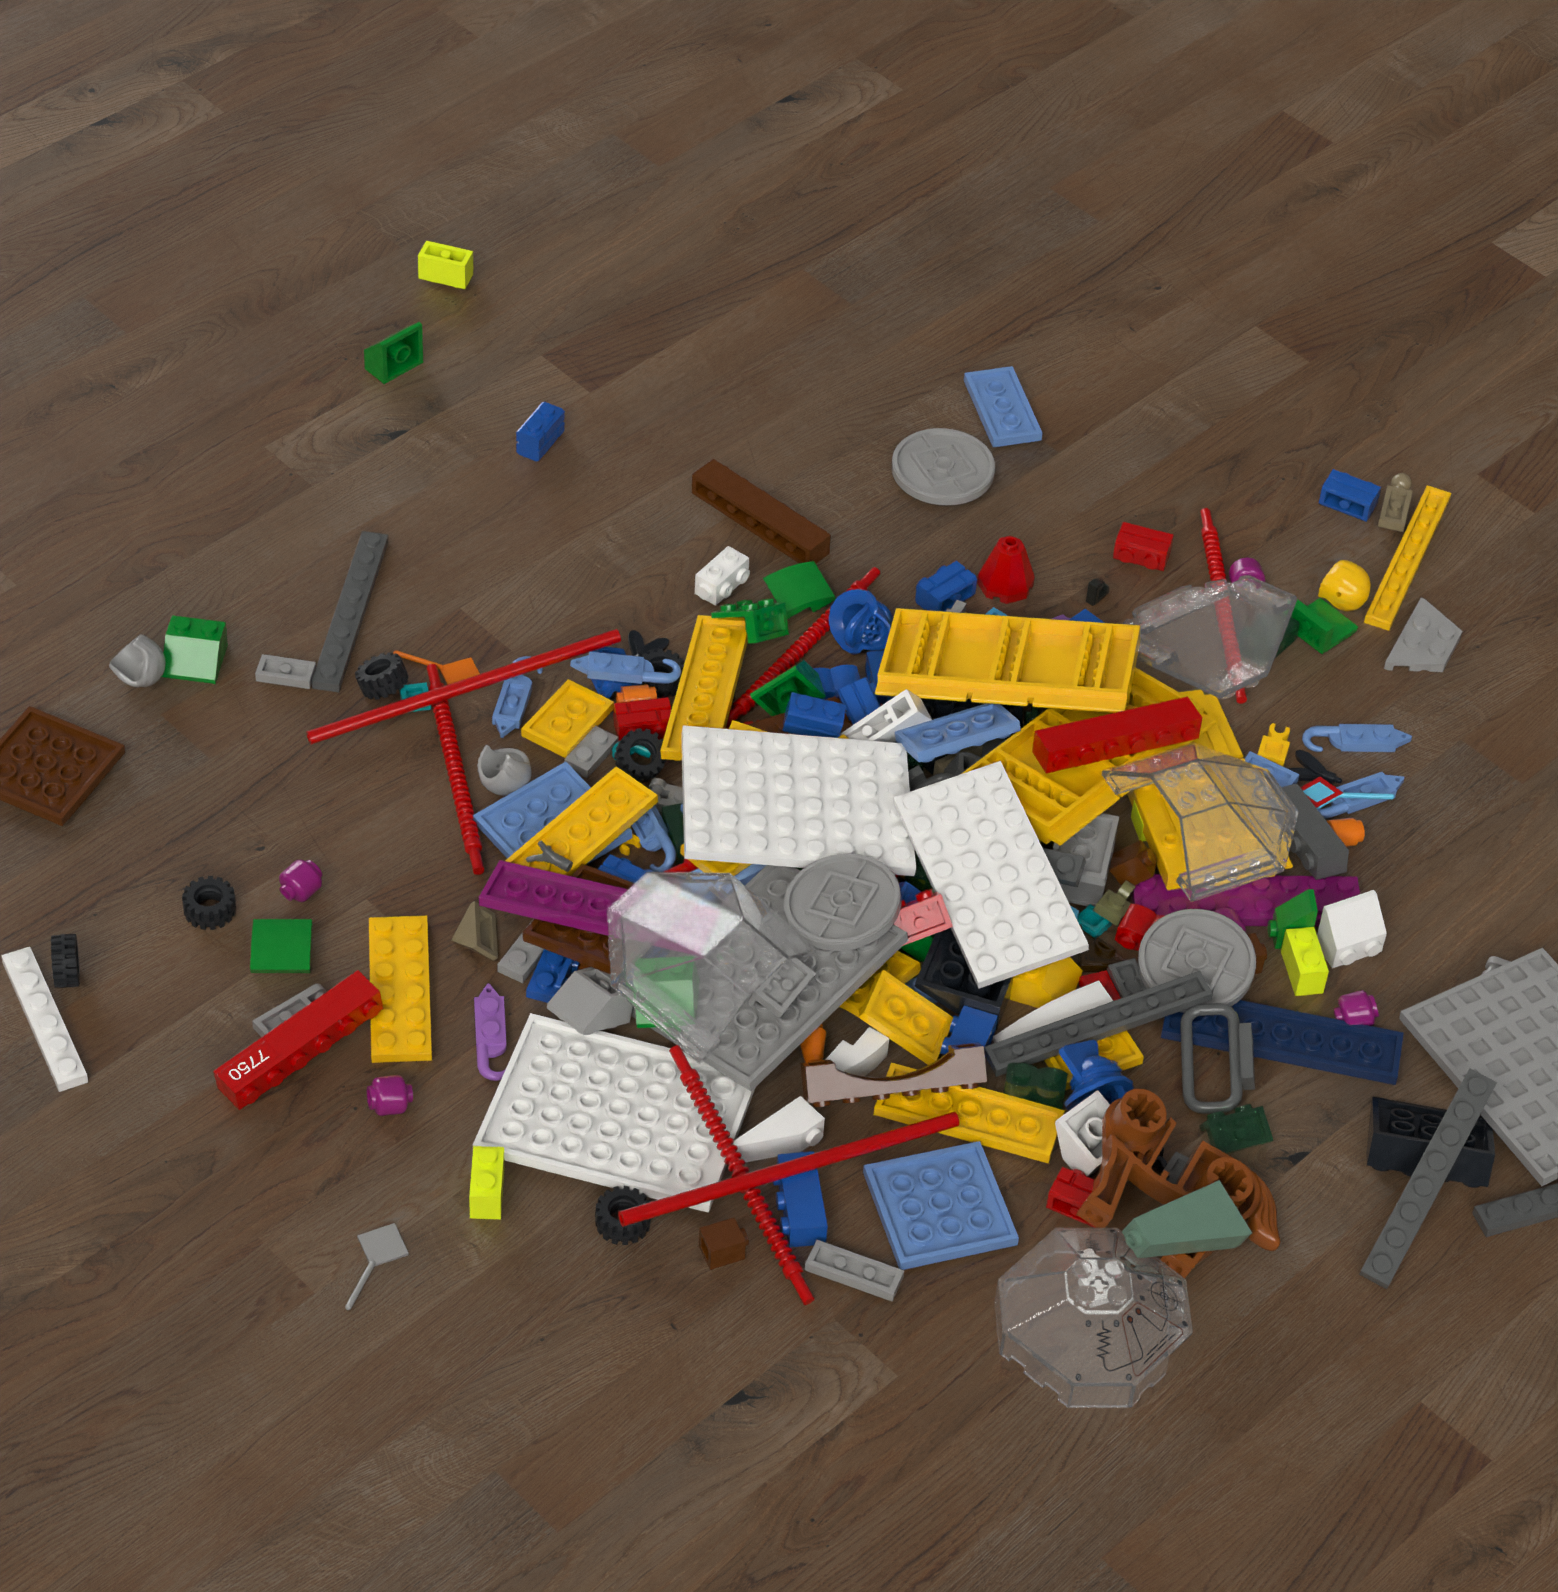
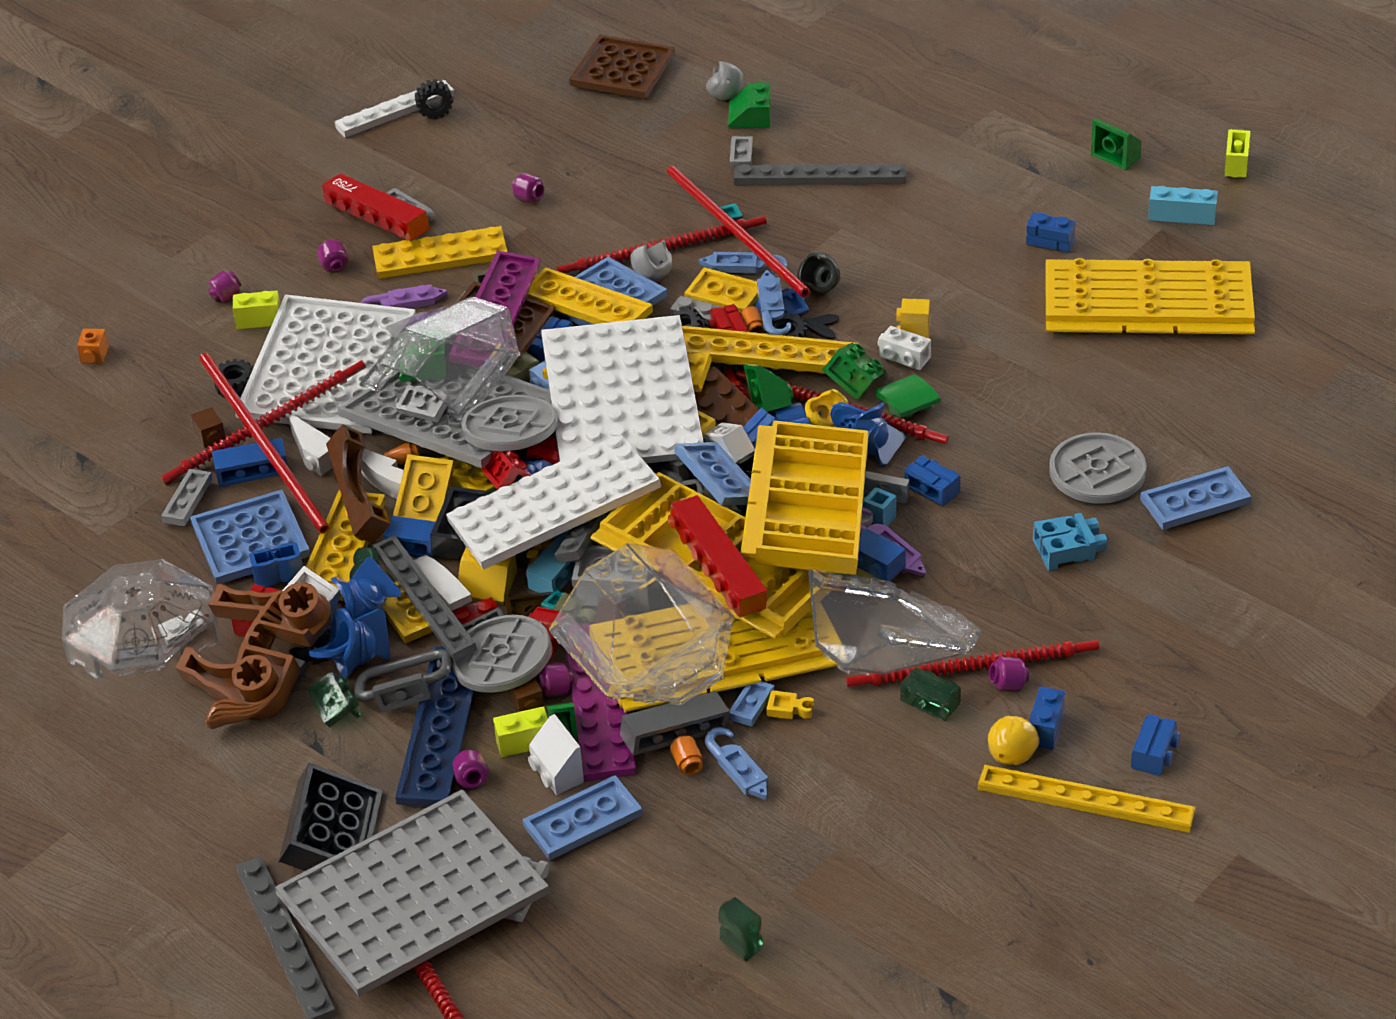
camera: 90 degrees right, 5 degrees down
black tyre [182,876,236,930] -> none
green slope [250,919,312,973] -> none
light grey piece [345,1223,409,1310] -> none
black tyre [355,652,409,700] -> none
orange piece [393,650,480,685] -> none
dark grey bar [526,841,573,872] -> none
reddish brown brick [692,459,831,564] -> none
blue brick [782,692,846,738] -> none
red cone [977,536,1035,604] -> none
pearl dark grey tile [1086,578,1109,606] -> none
red brick [1113,522,1174,571] -> none
sand green slope [1122,1180,1252,1258] -> none
green bracket [1283,597,1358,654] -> none
black piece [1288,750,1342,784] -> none
medium azure piece [1300,777,1395,810] -> none
medium blue plate [1302,724,1412,752] -> none
dark grey plate [1359,1068,1497,1289] -> none
dark tan plate [1378,473,1413,532] -> none
light grey wing [1384,598,1463,672] -> none
none -> orange brick [77,329,109,364]
none -> magenta head [208,270,242,303]
none -> blue brick [249,543,303,587]
none -> blue helmet [310,608,391,679]
none -> medium blue plate [522,775,643,861]
none -> pearl dark grey piece [797,251,840,294]
none -> yellow piece [805,389,849,427]
none -> yellow brick [896,299,930,339]
none -> blue brick [1029,686,1065,750]
none -> dark azure hips [1032,513,1108,571]
none -> yellow door [1045,258,1255,335]
none -> medium azure brick [1148,186,1218,225]

